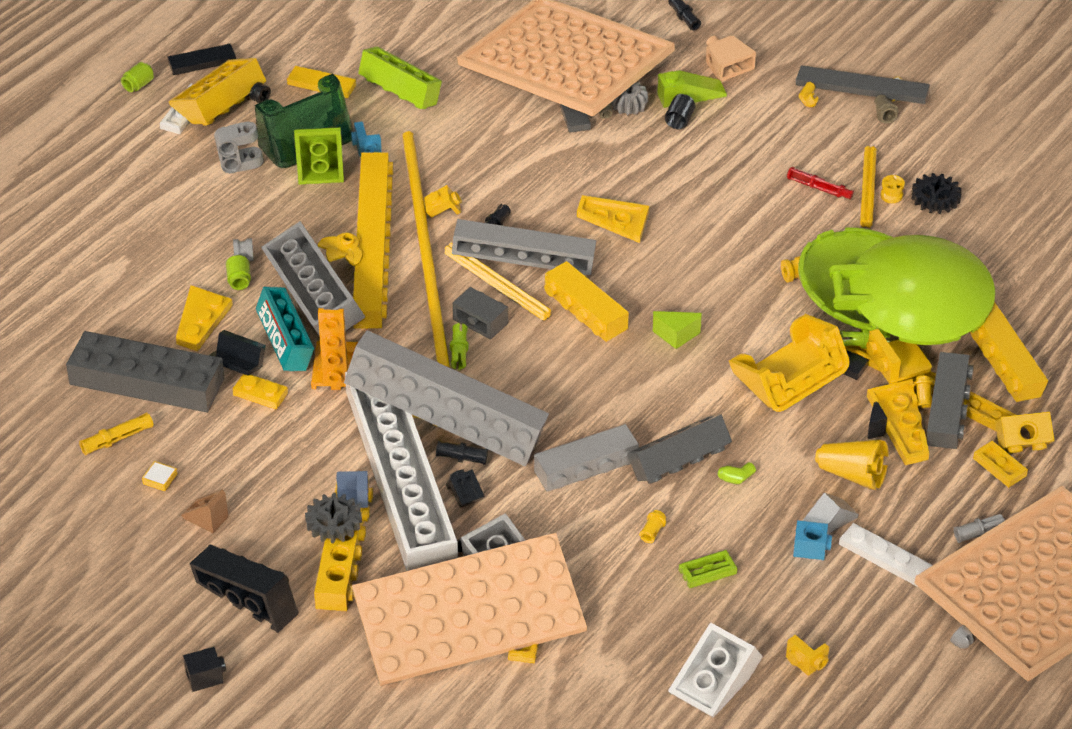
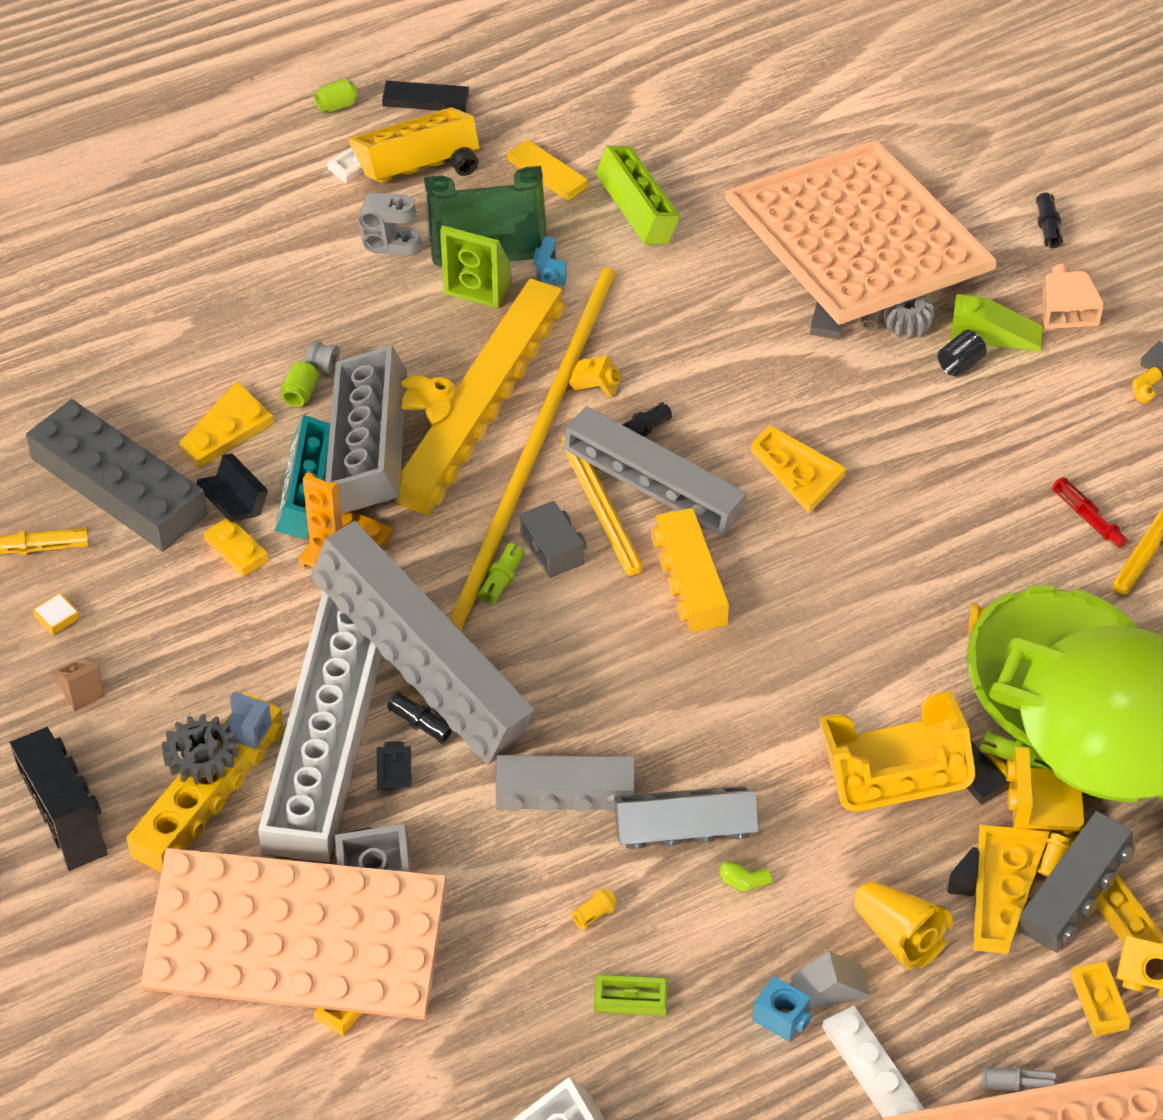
camera: 25 degrees right, 5 degrees up
lime slope [653,311,702,349] -> none

